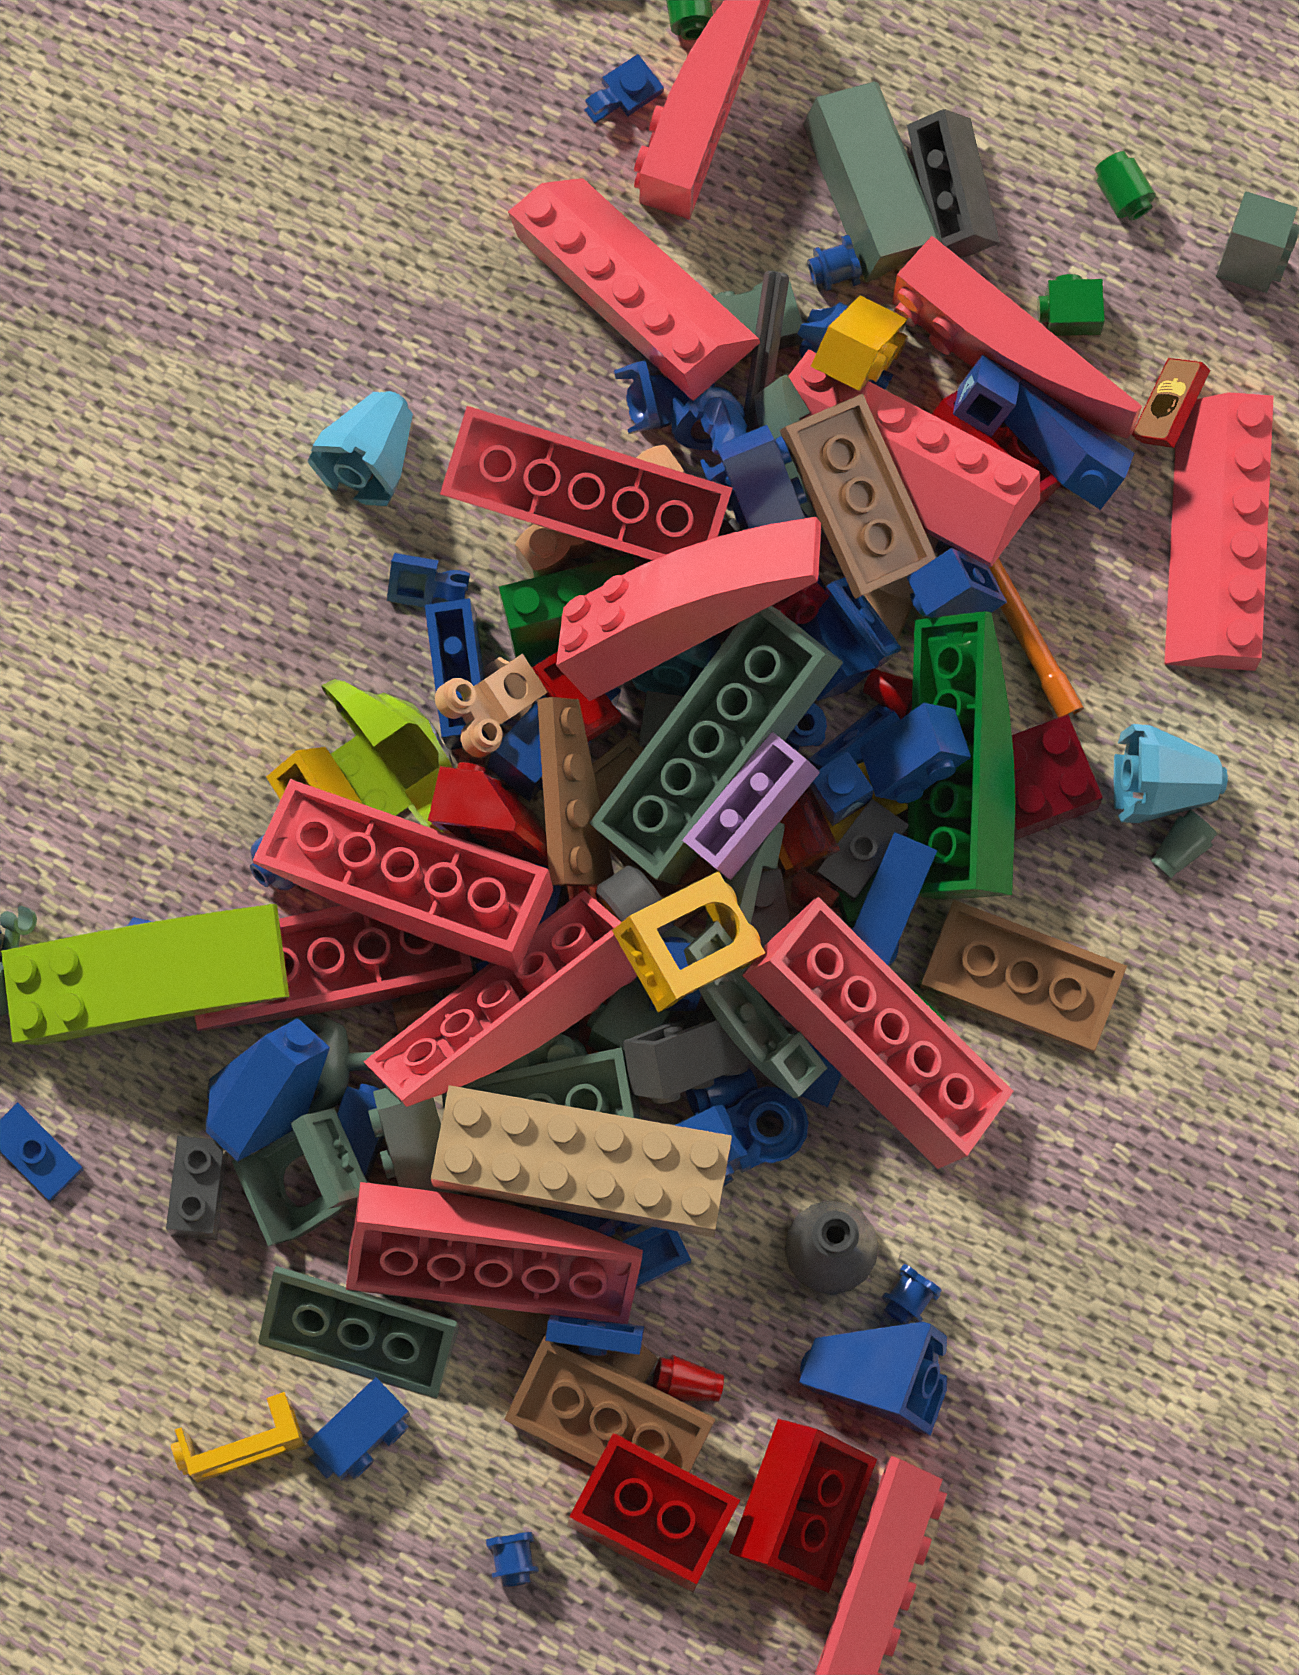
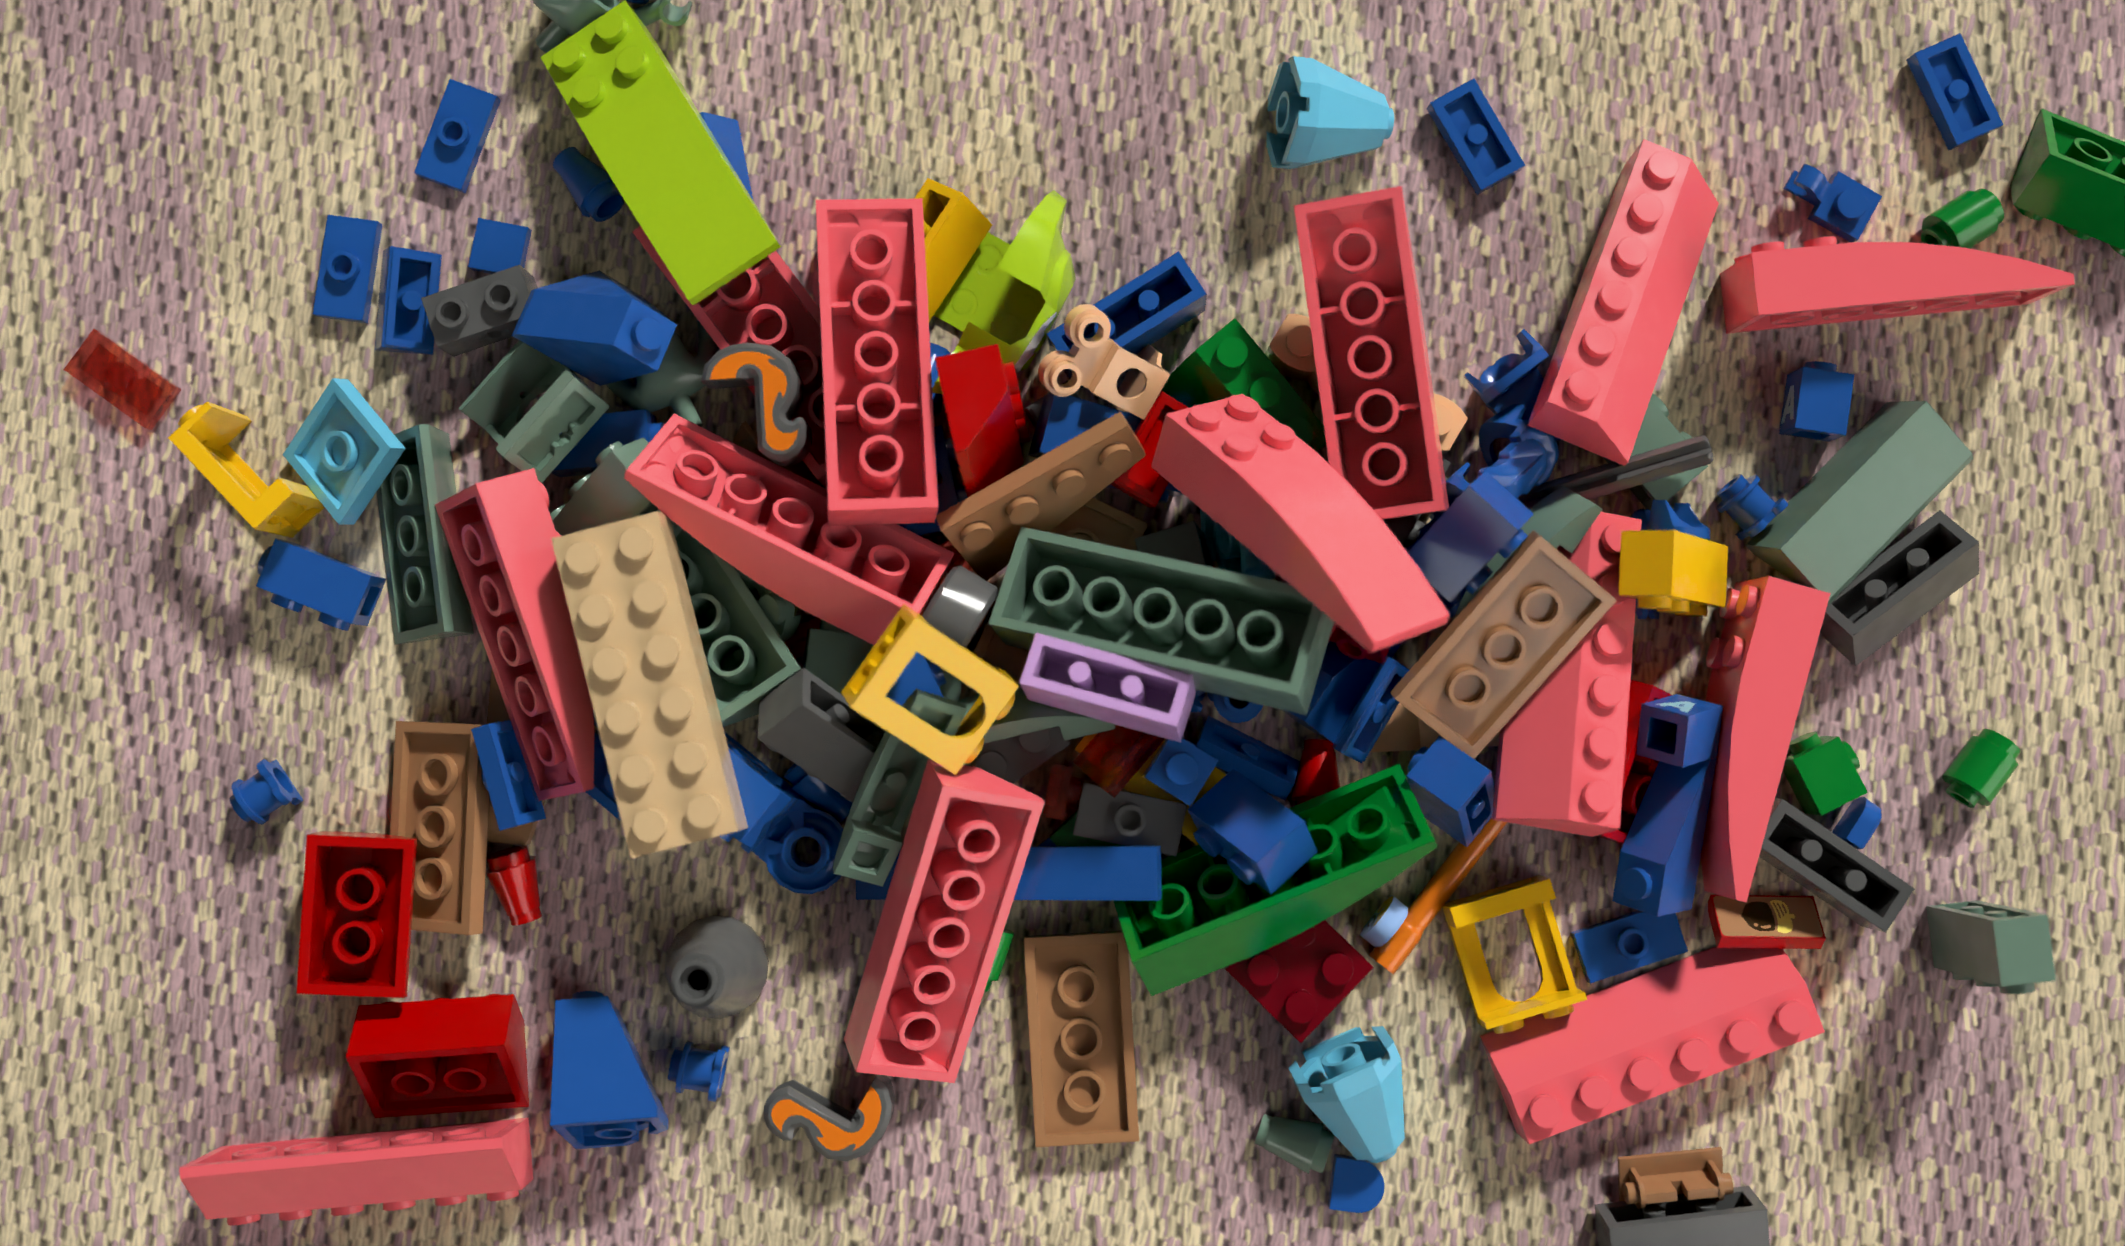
camera: 70 degrees right, 10 degrees up
blue plate [387,553,470,607] -> none
none -> clear red plate [63,329,181,430]
none -> medium azure plate [283,378,406,525]
none -> blue plate [313,215,382,324]
none -> blue slope [374,246,442,355]
none -> blue tile [468,218,532,274]
none -> blue cone [553,147,625,222]
none -> dark grey animal [701,343,812,467]
none -> dark grey animal [764,1075,895,1162]
none -> blue tile [1328,1154,1385,1213]
none -> light blue tile [1360,896,1408,948]
none -> blue plate [1427,78,1525,195]
none -> yellow panel [1442,875,1587,1034]
none -> blue plate [1570,910,1688,984]
none -> dark grey brick [1759,798,1914,933]
none -> blue brick [1779,361,1855,442]
none -> blue tile [1832,797,1882,849]

